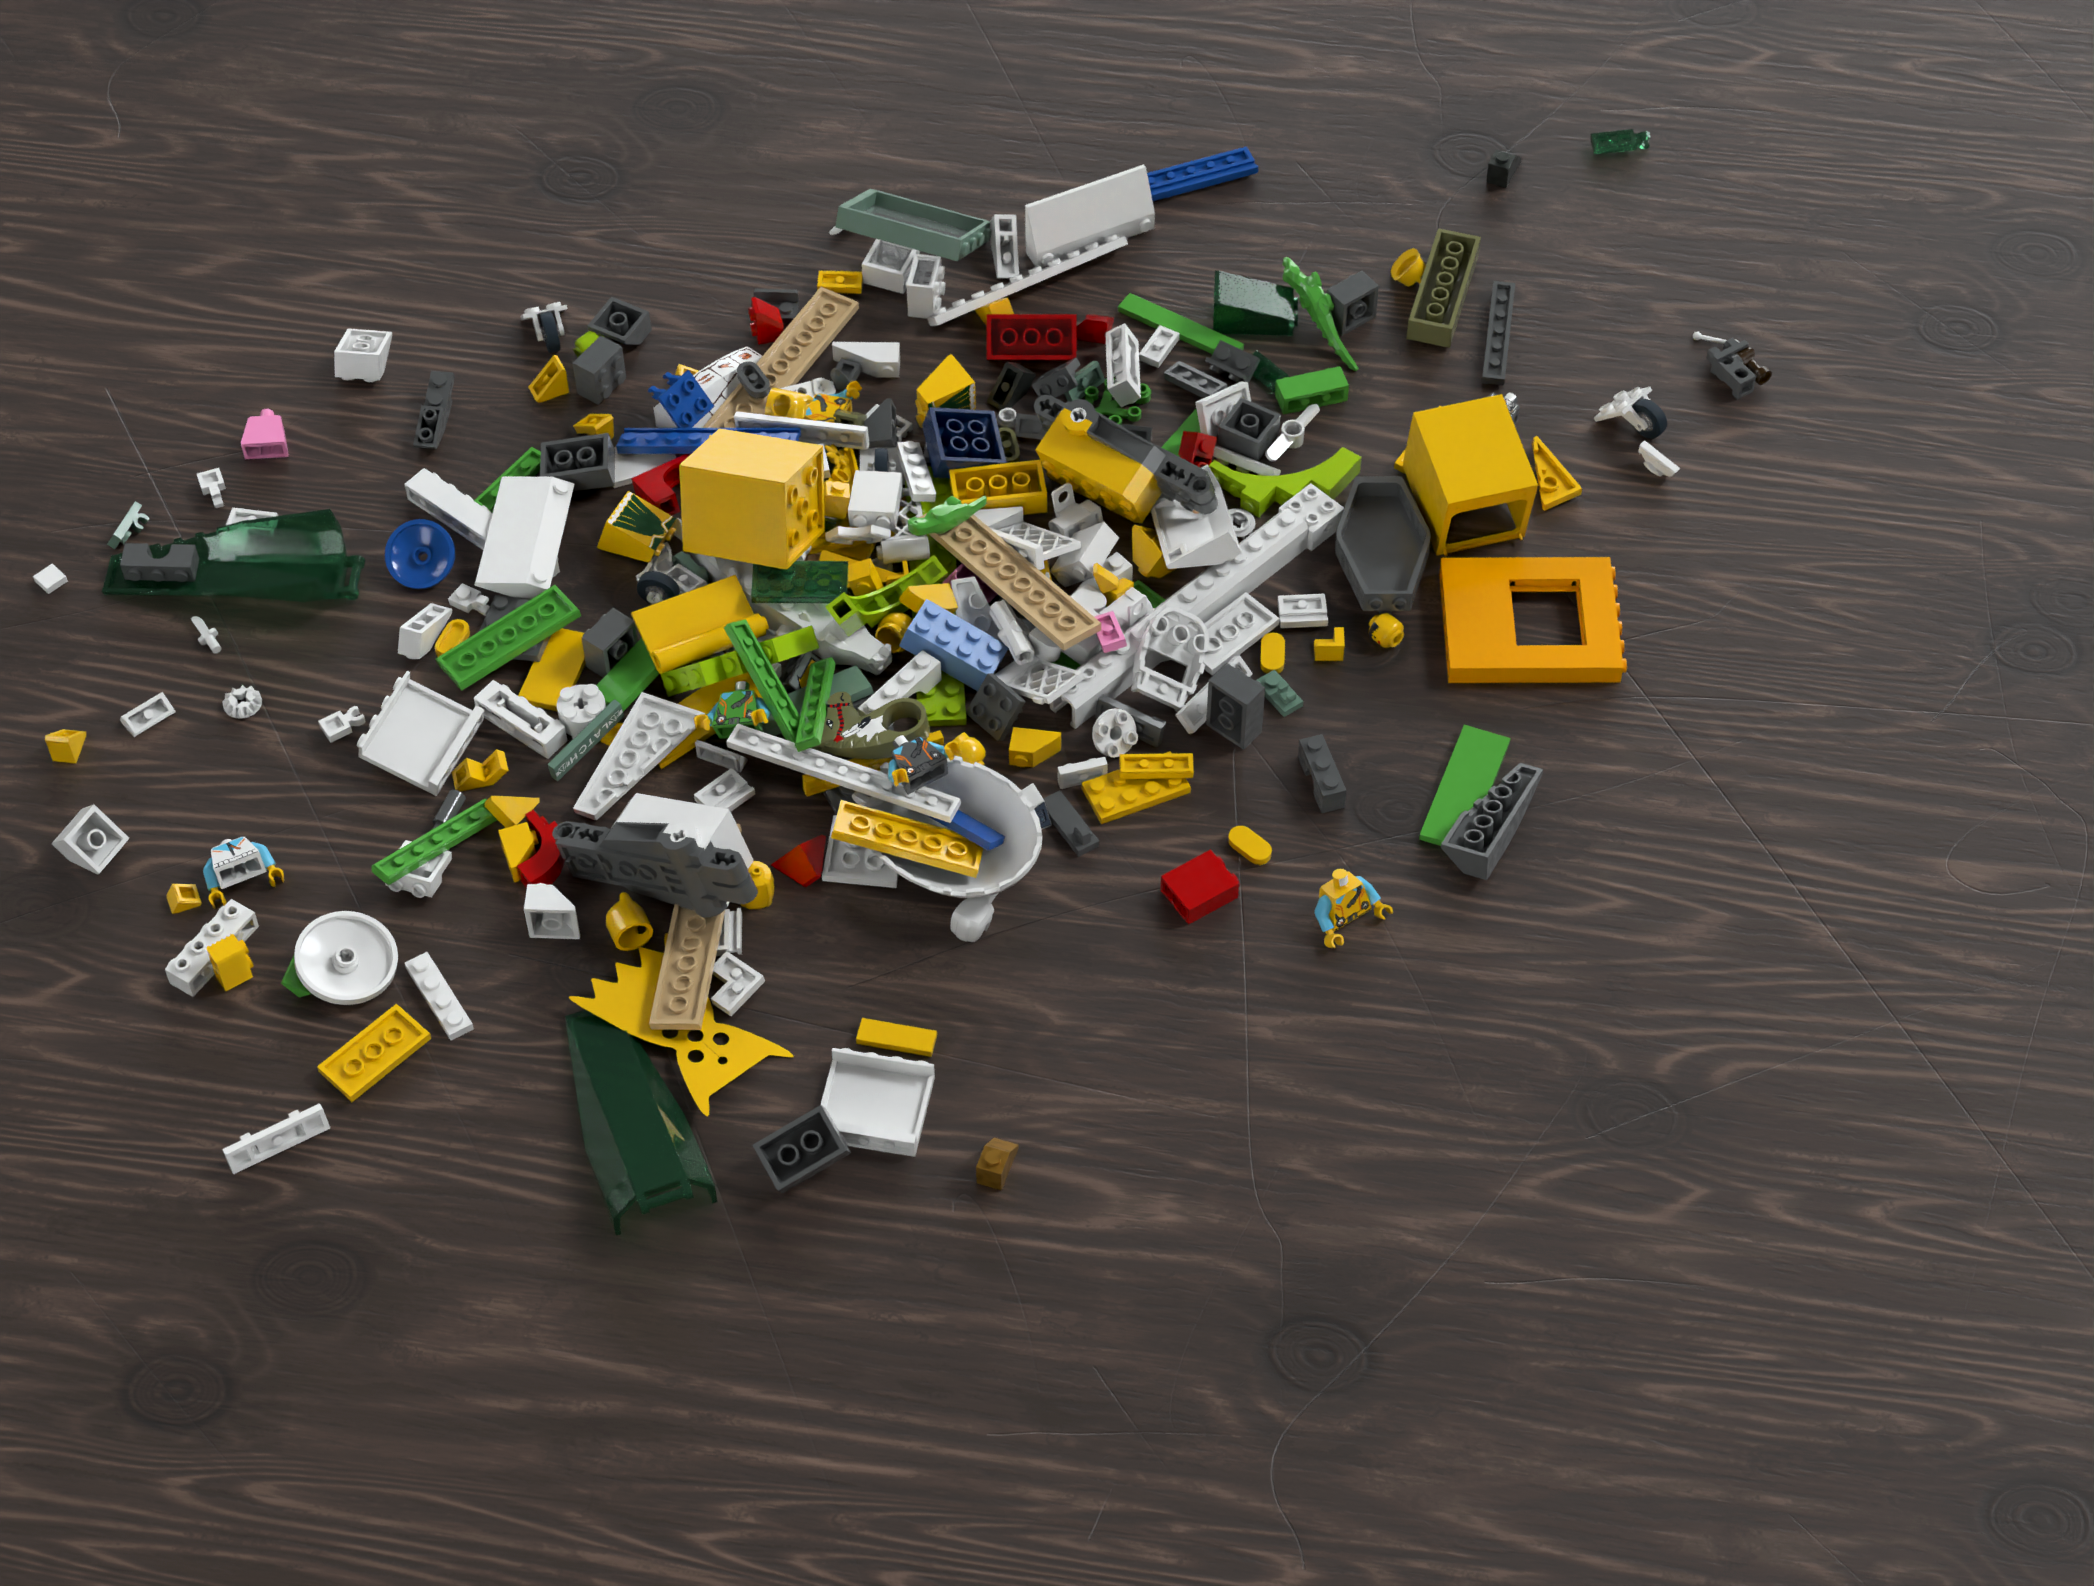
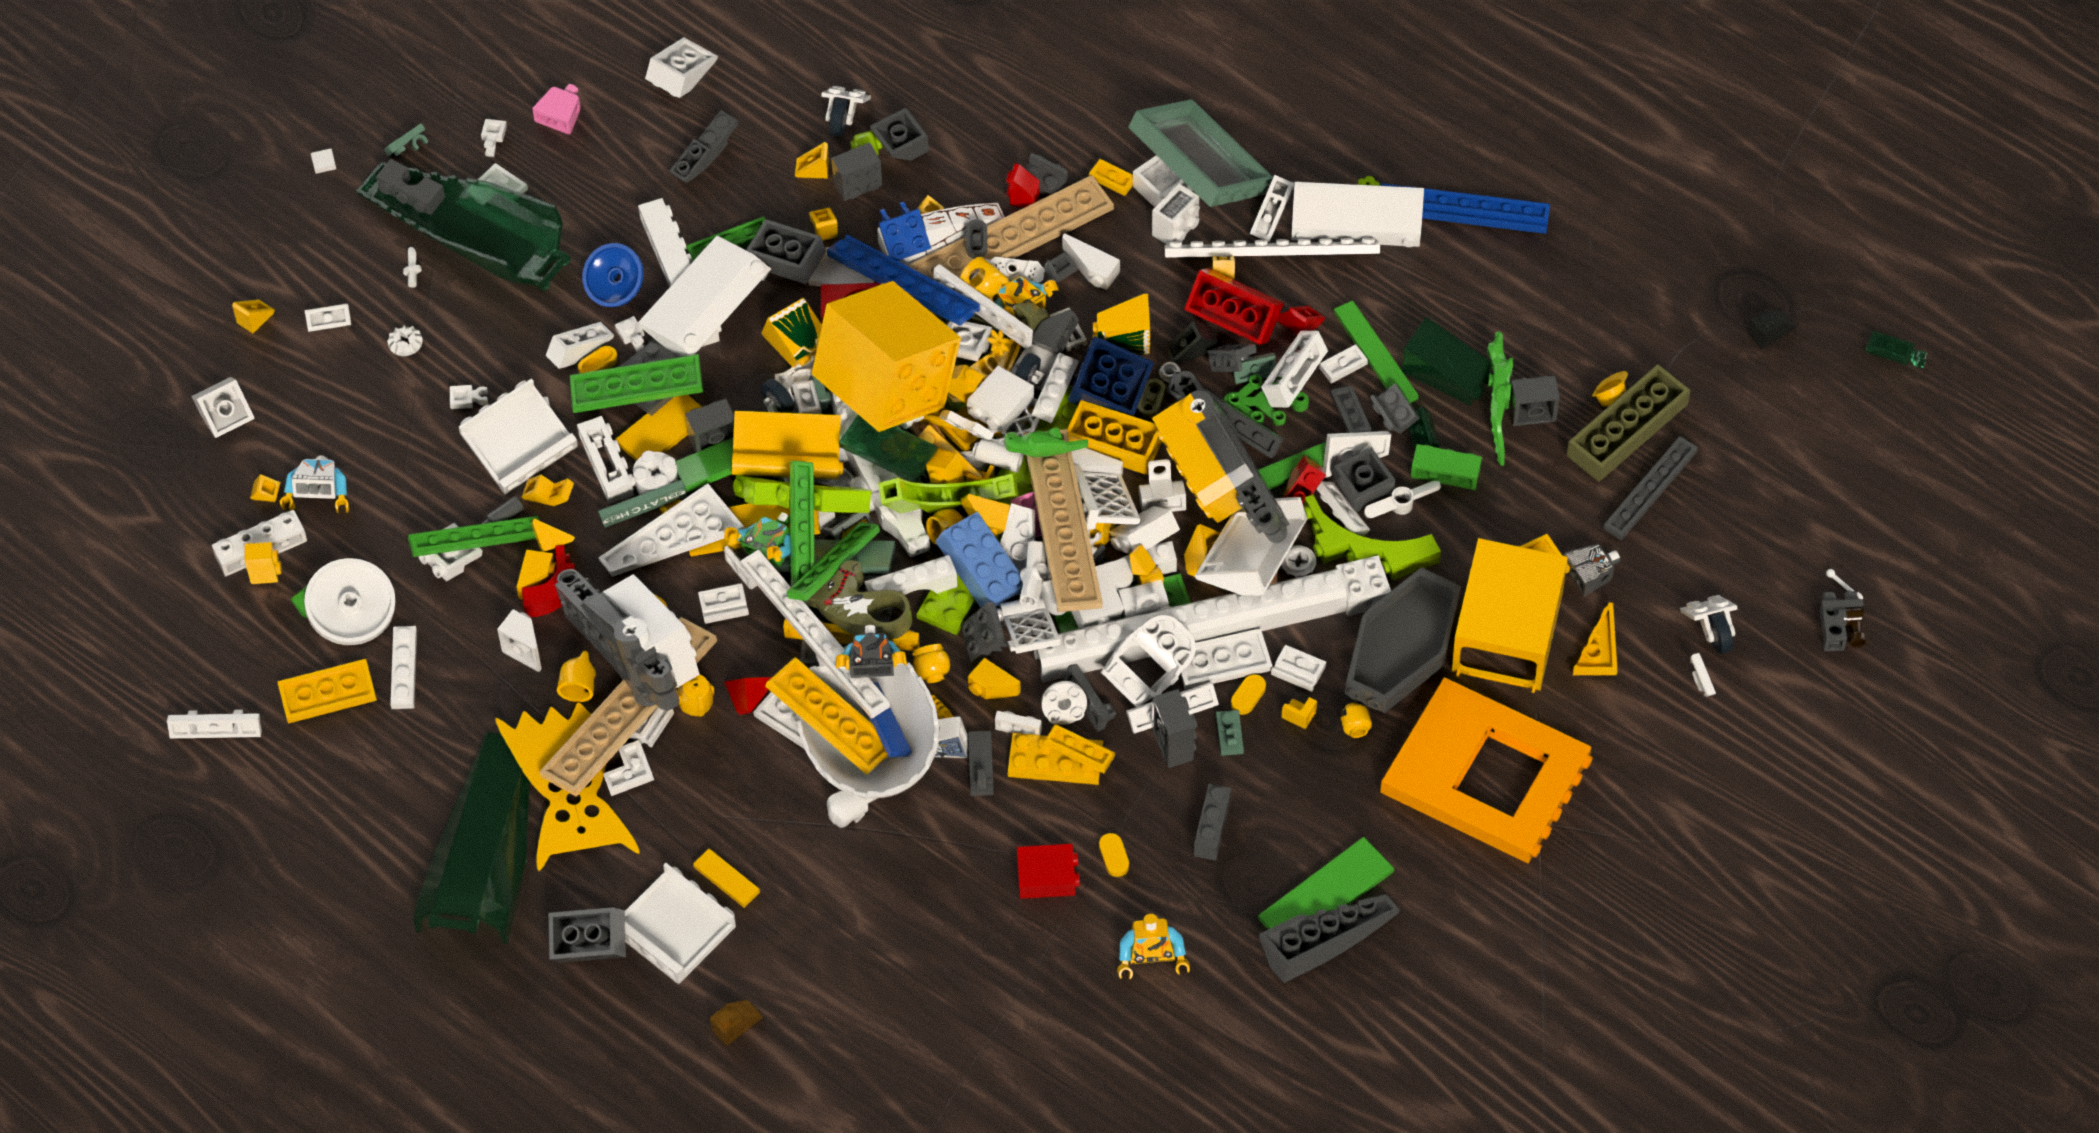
camera: 30 degrees right, 5 degrees up
bright pink plate [1094,611,1127,653] -> none

